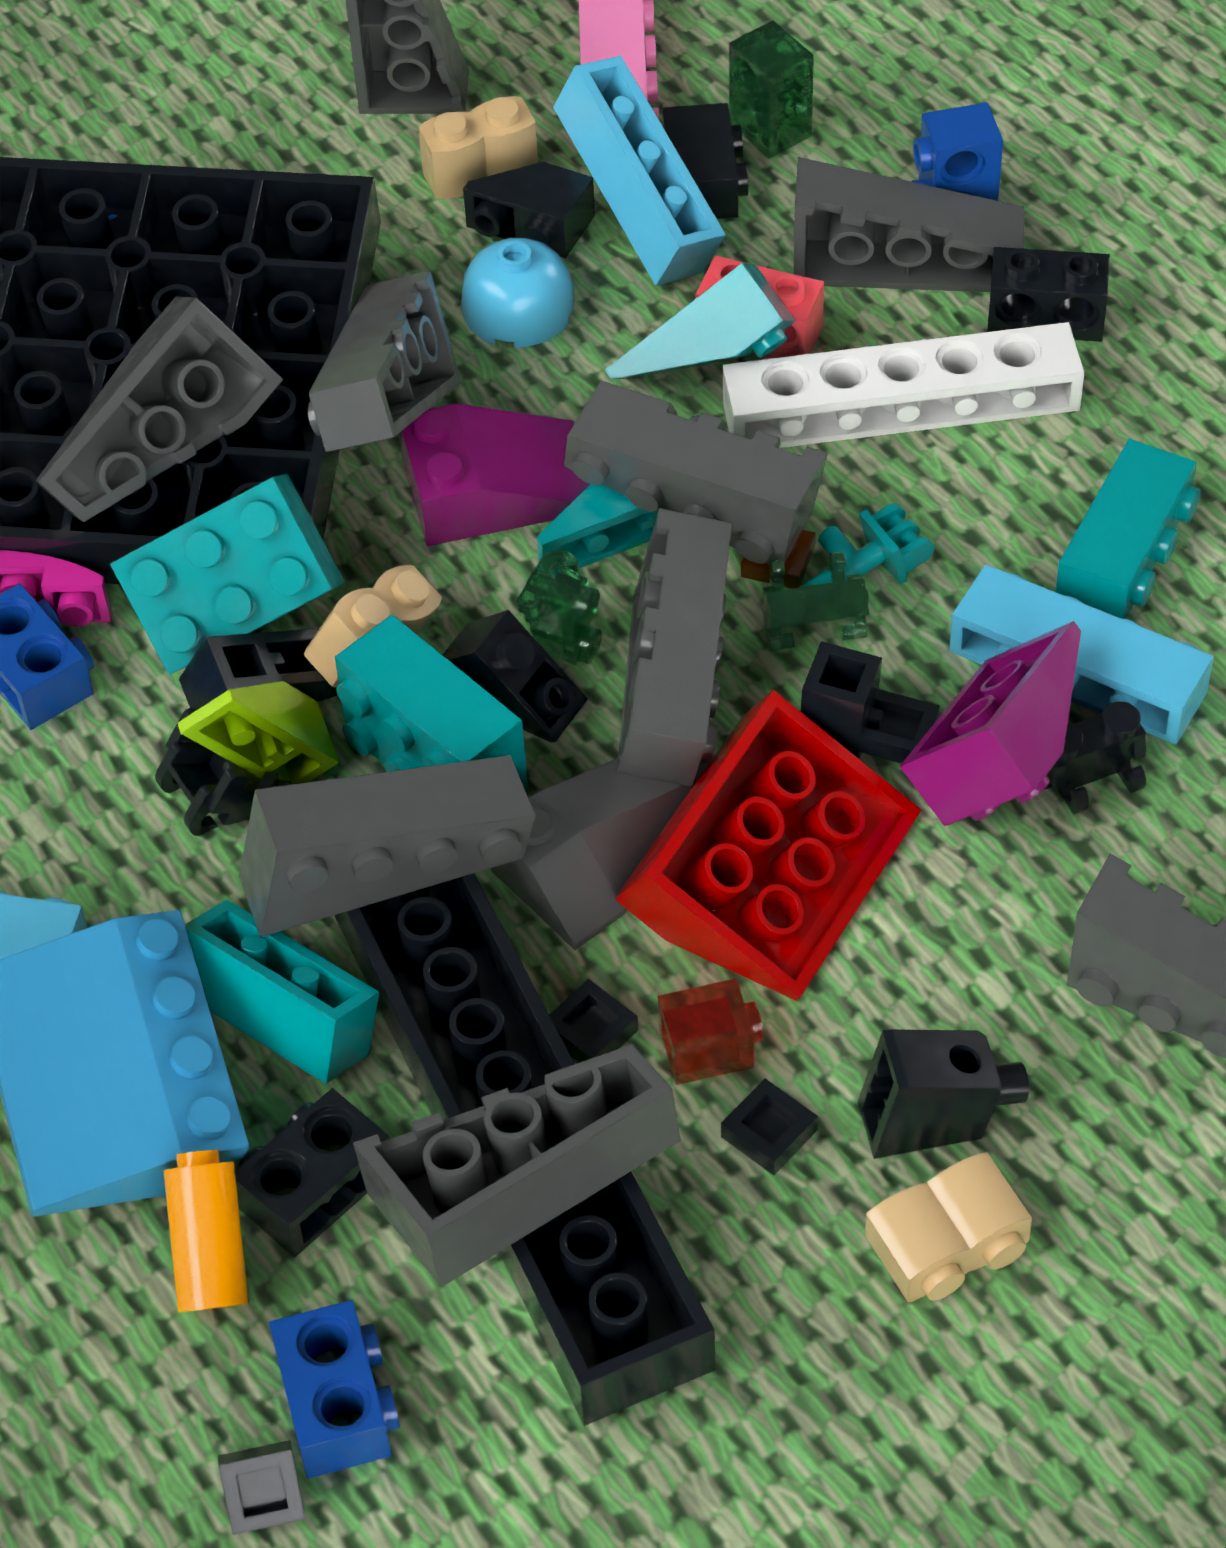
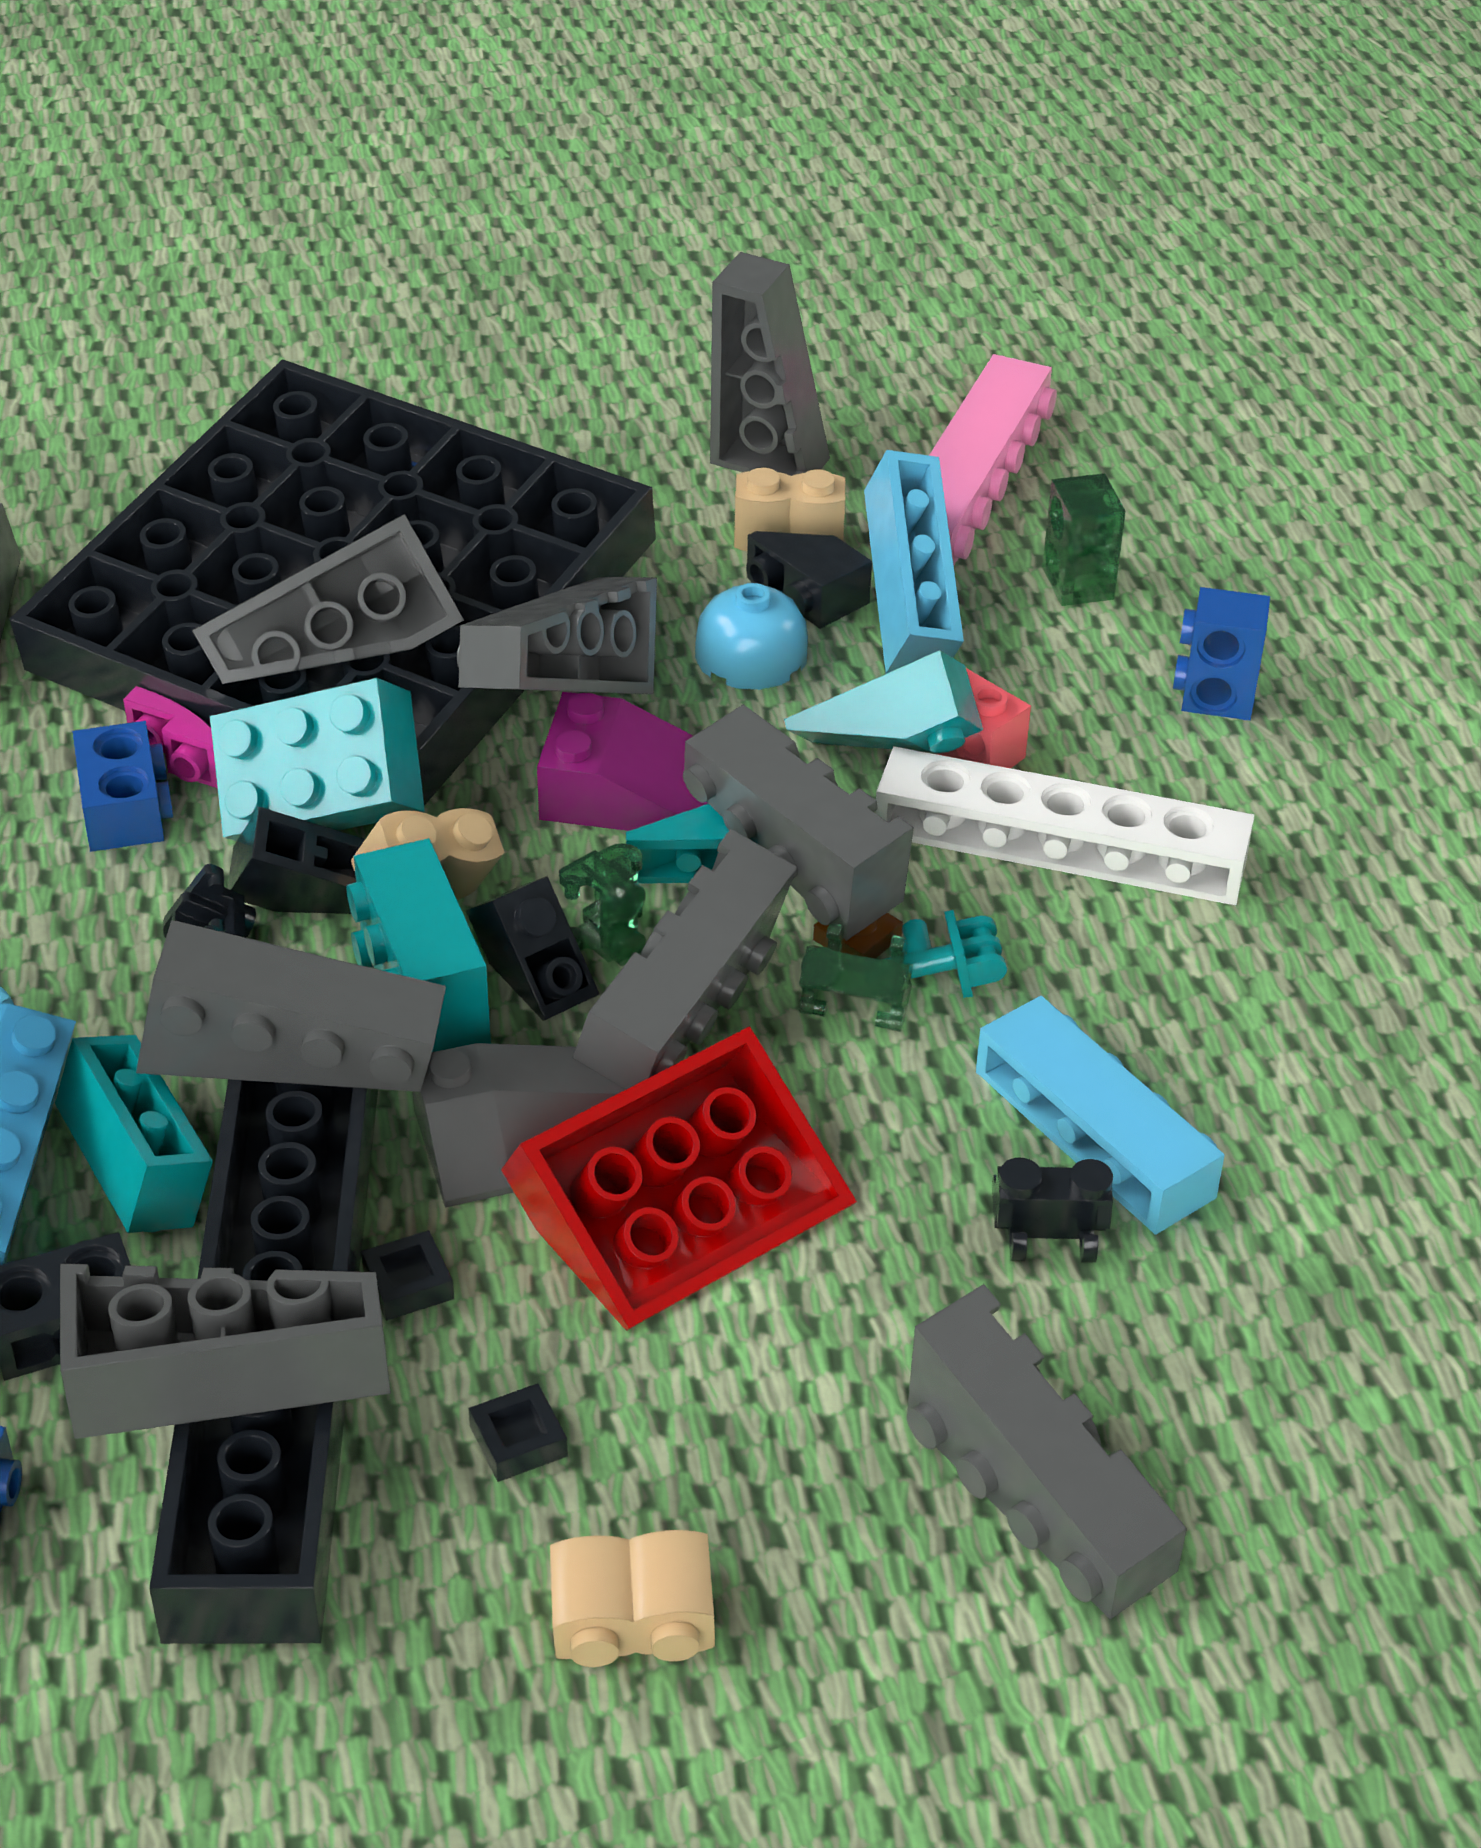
camera: 20 degrees right, 10 degrees down
lime slope [177,681,339,785] -> none
clear red brick [658,978,764,1085] -> none
black brick [662,103,748,219] -> none
dark grey wedge [794,157,1024,292] -> none
black brick [800,641,940,764] -> none
black torso [858,1029,1029,1159] -> none
magenta slope [899,621,1081,826] -> none
black brick [987,247,1110,342] -> none
teal brick [1056,439,1201,619] -> none

